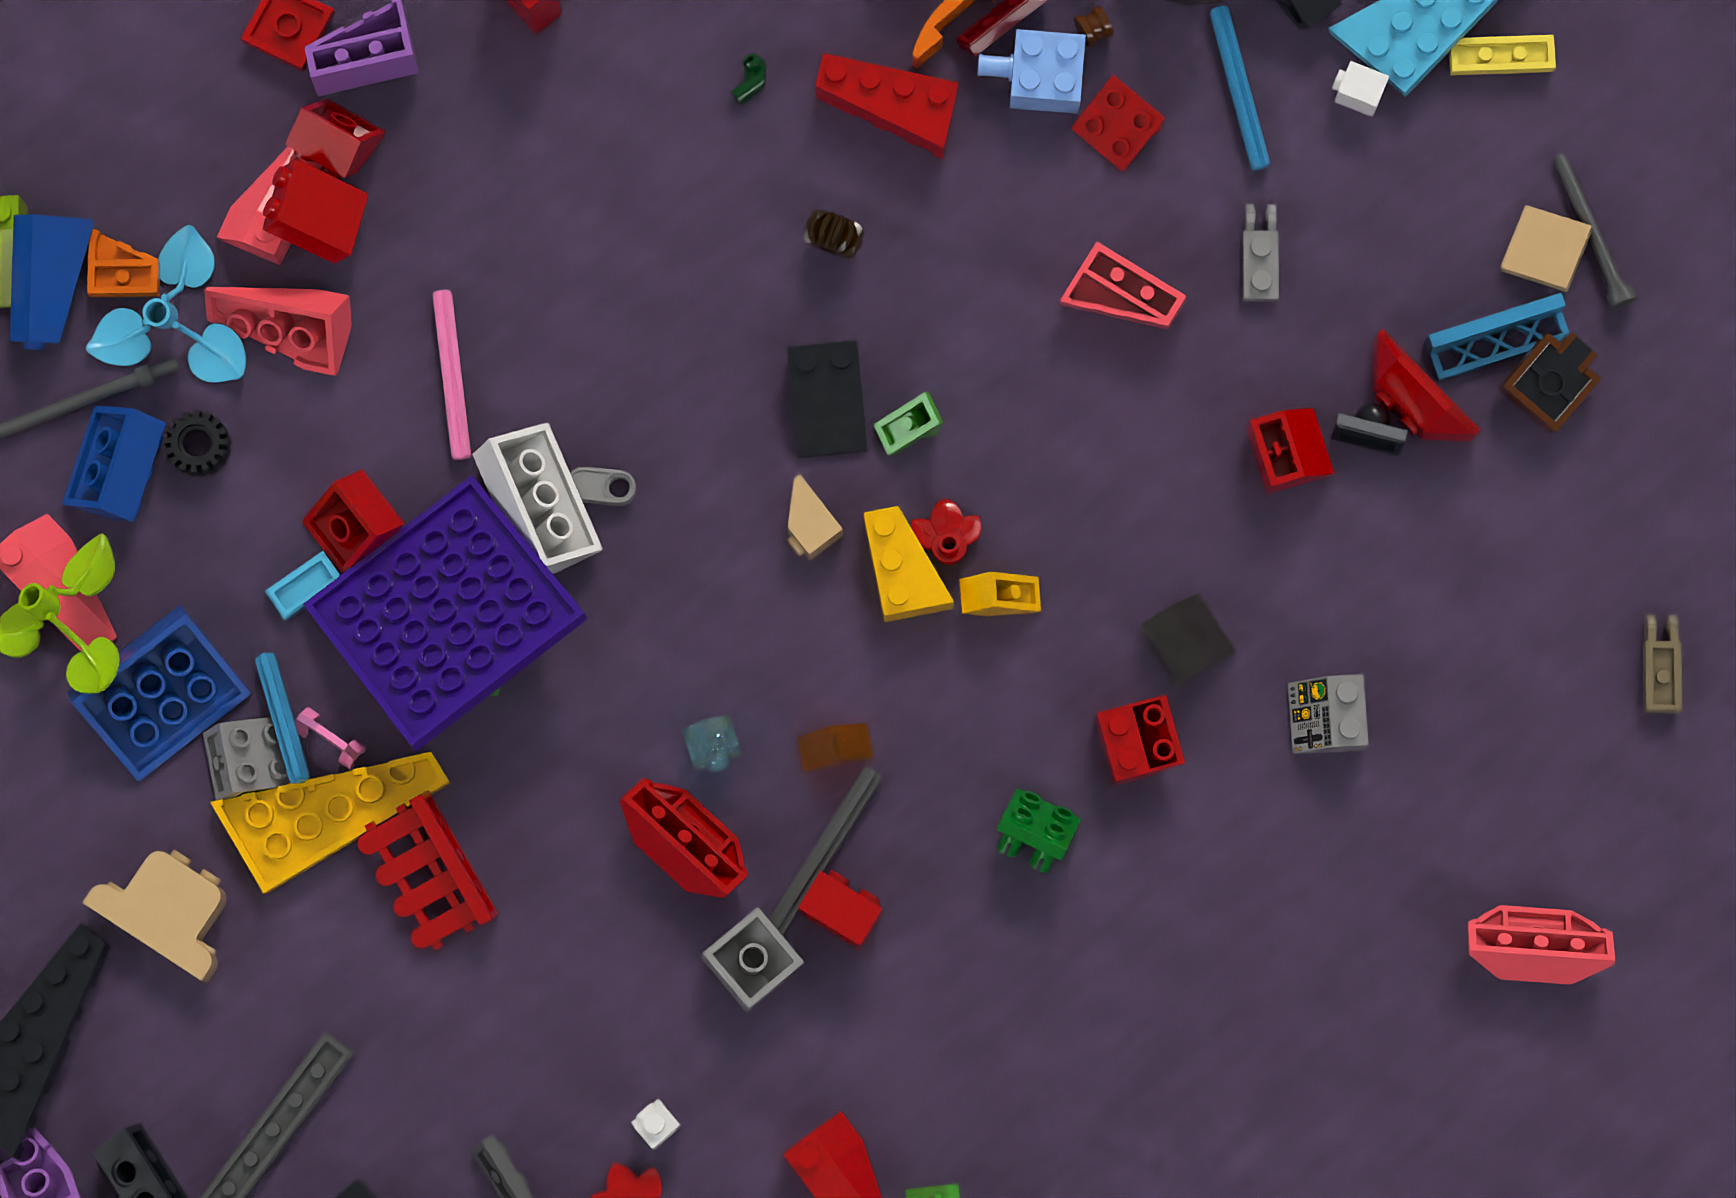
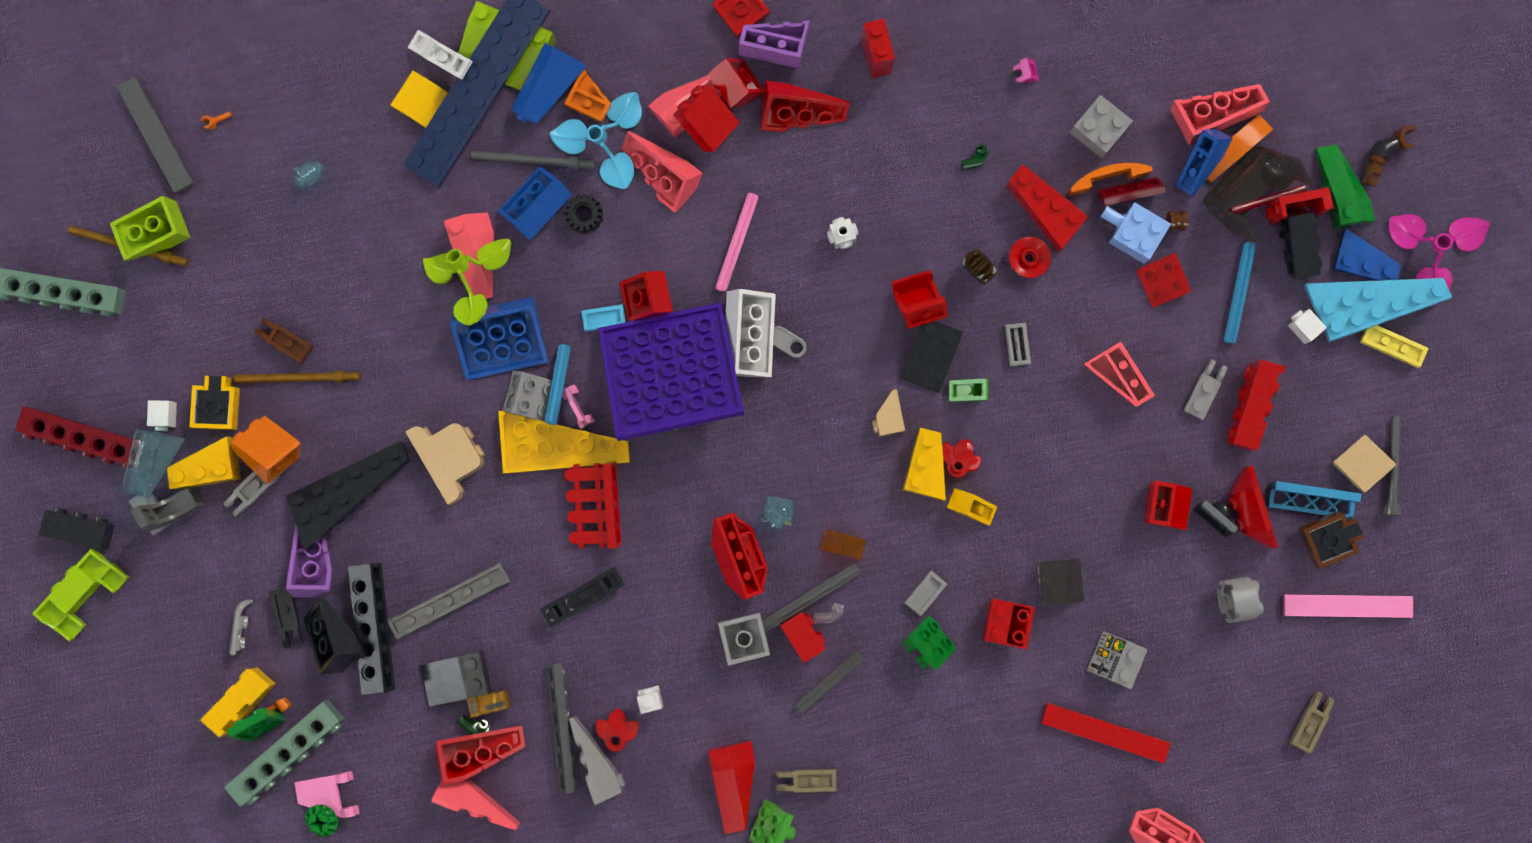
camera: 30 degrees right, 5 degrees up
none -> black slope [540,566,625,628]
none -> red wedge [760,81,850,132]
none -> dark tan hinge [776,768,837,792]
none -> dark grey axle [795,651,863,714]
none -> clear arm [814,604,845,623]
none -> white brick [827,217,859,249]
none -> red panel [891,270,948,329]
none -> light grey tile [904,570,947,617]
none -> light grey tile [1004,322,1031,367]
none -> red dish [1009,236,1051,278]
none -> red tile [1041,703,1171,764]
none -> light grey brick [1217,577,1264,623]
none -> red wedge [1227,359,1286,451]
none -> bright pink tile [1283,594,1413,618]

